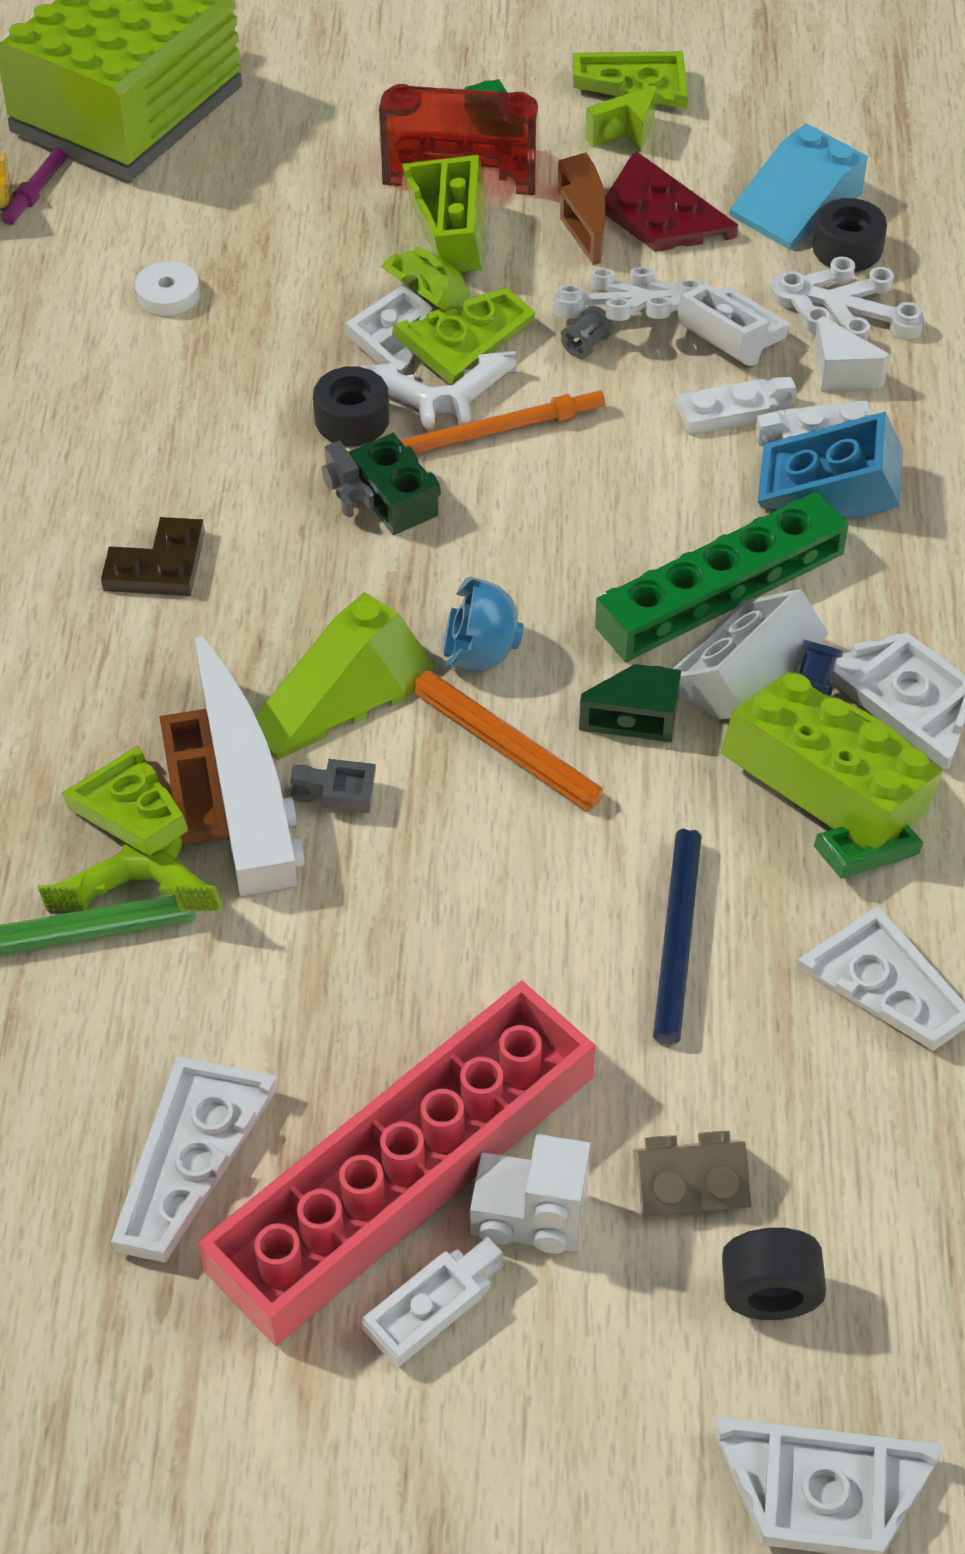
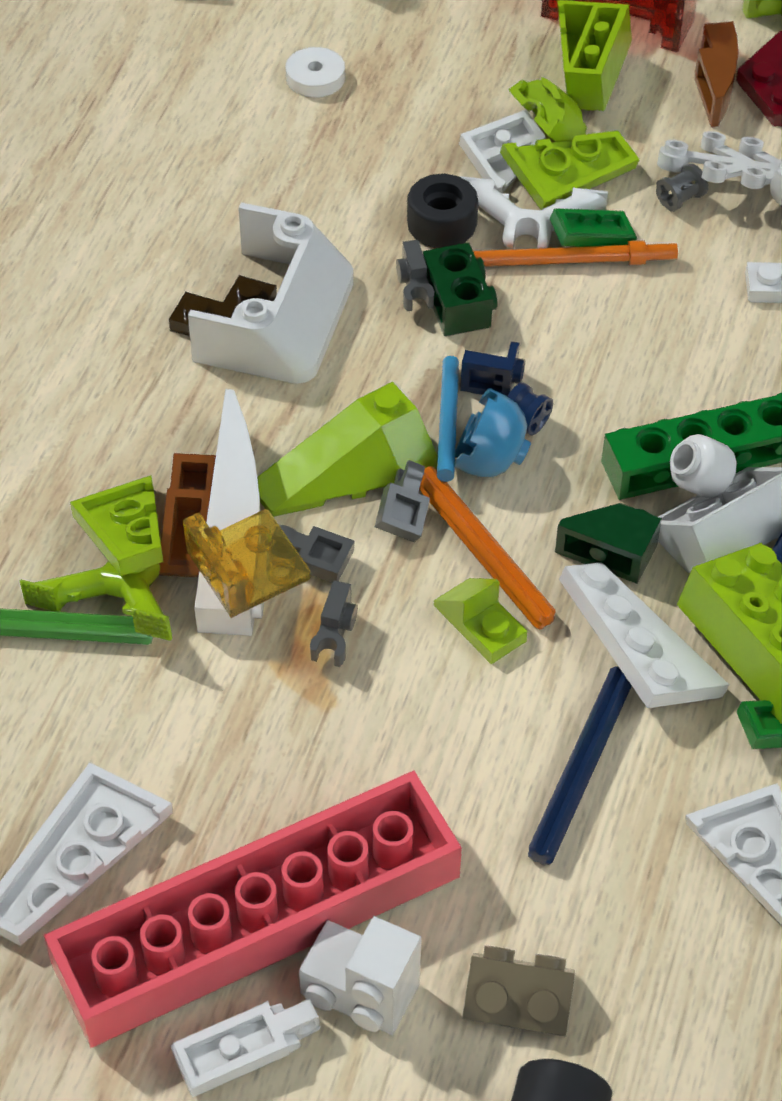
camera: 15 degrees right, 0 degrees up
none -> clear yellow bracket [183,509,311,618]
none -> white windscreen [188,202,353,384]
none -> dark grey plate [310,580,358,667]
none -> dark grey plate [375,460,430,542]
none -> lime slope [434,578,528,664]
none -> dark azure bar [437,356,459,482]
none -> dark blue bracket [460,341,525,396]
none -> dark blue wheel [507,382,554,436]
none -> green plate [550,208,637,247]
none -> white wing [559,563,730,708]
none -> white head [670,434,737,498]

